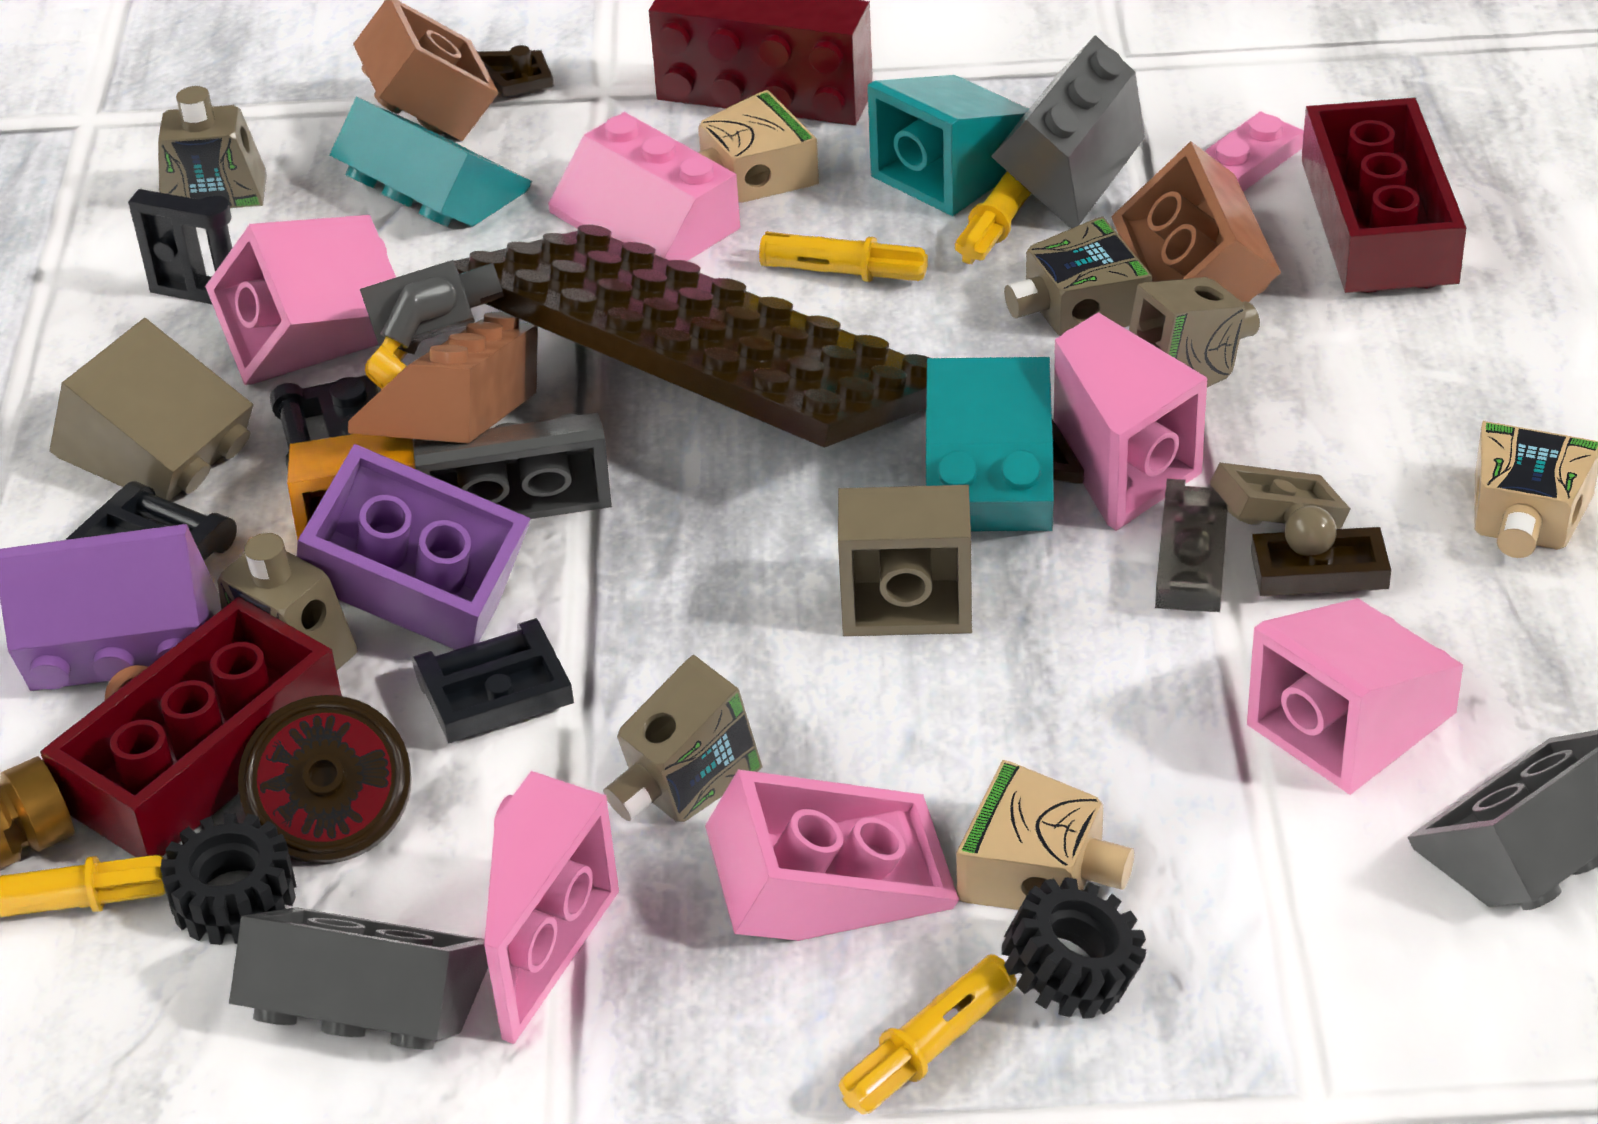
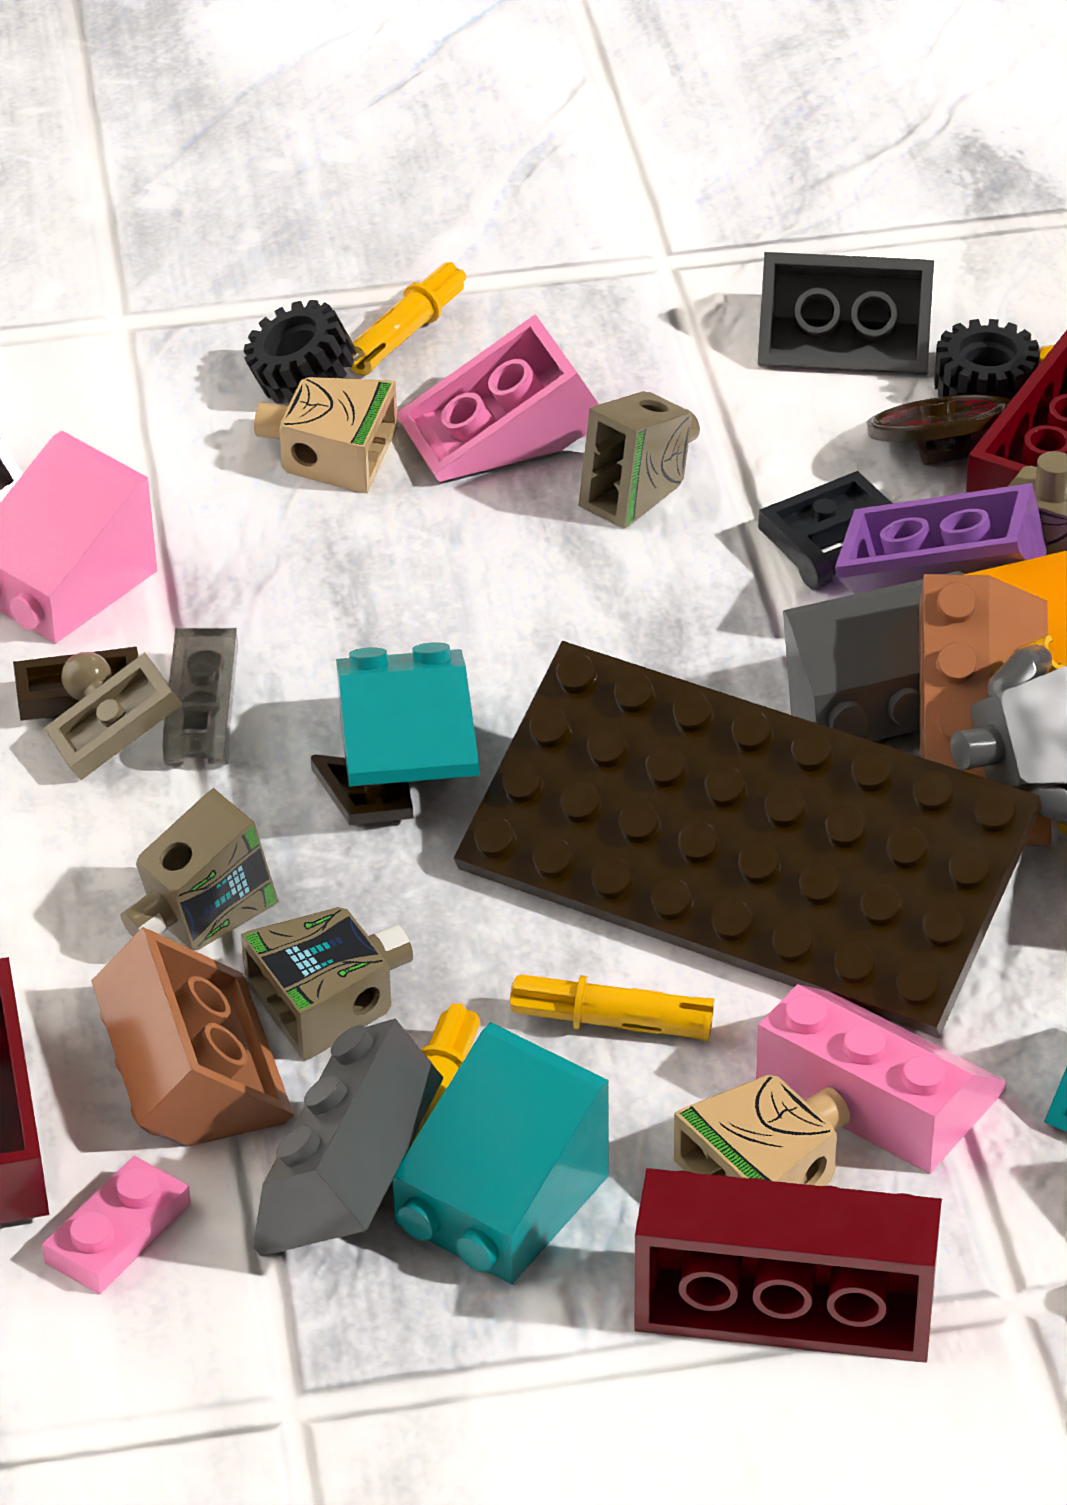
camera: 170 degrees right, 0 degrees up
bright pink slope [484,771,619,1044] -> none
dark tan brick [838,485,972,636] -> none
bright pink slope [1054,312,1207,531] -> none

